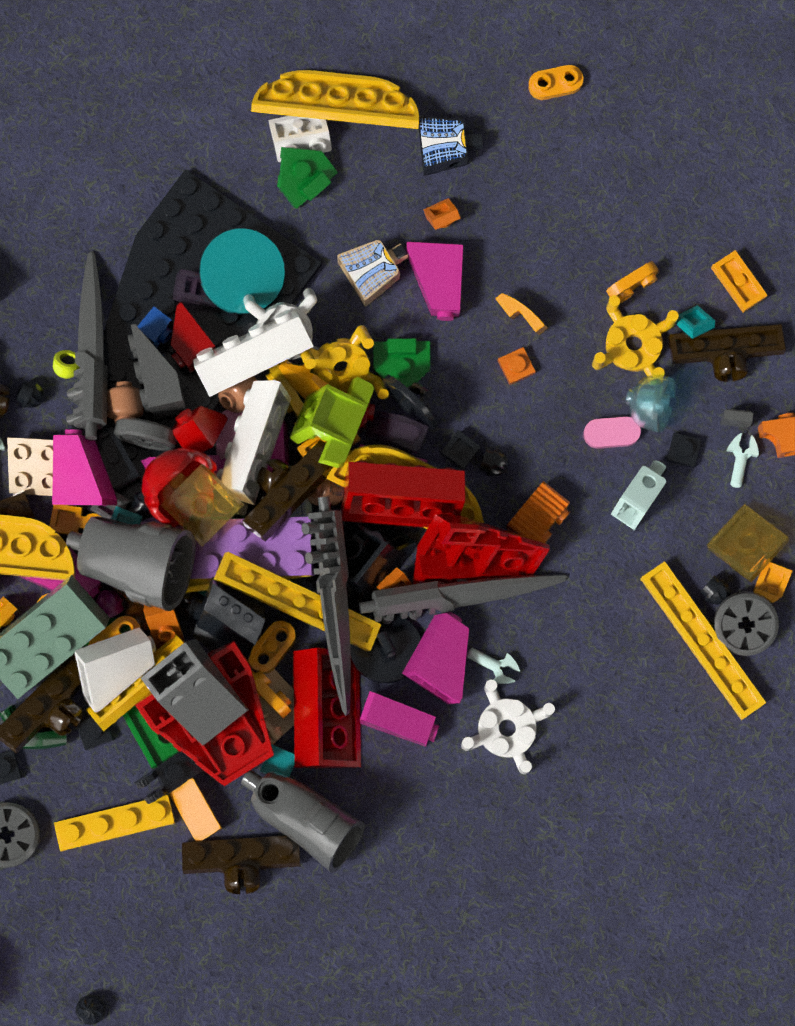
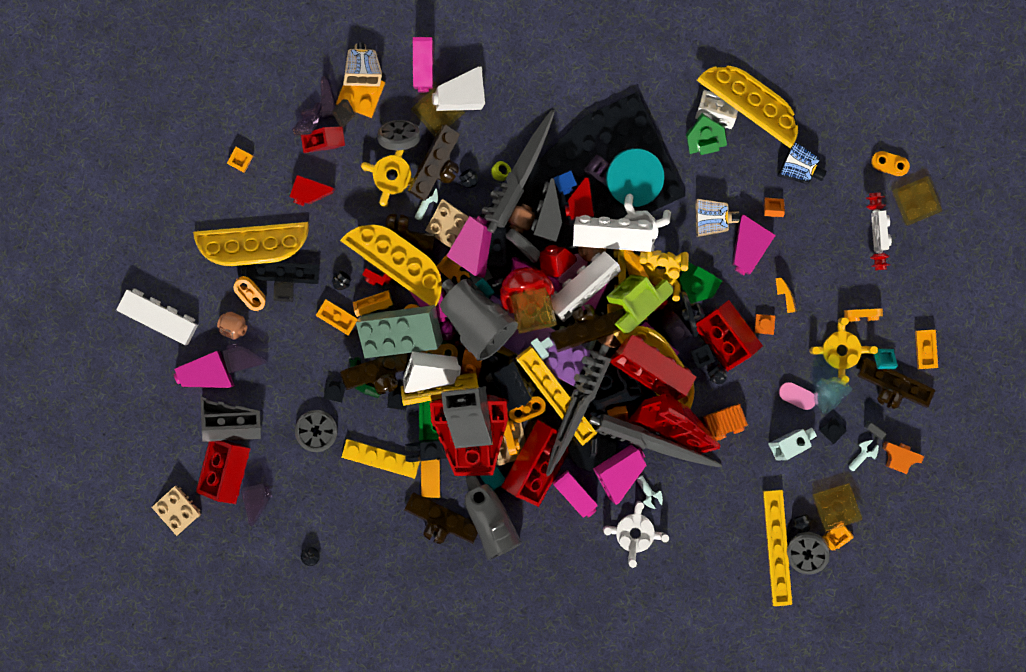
camera: 30 degrees right, 10 degrees up
none -> light aqua tile [531,337,553,360]
none -> red slope [696,300,763,372]
none -> plate [866,192,892,270]
none -> clear yellow plate [892,176,942,226]

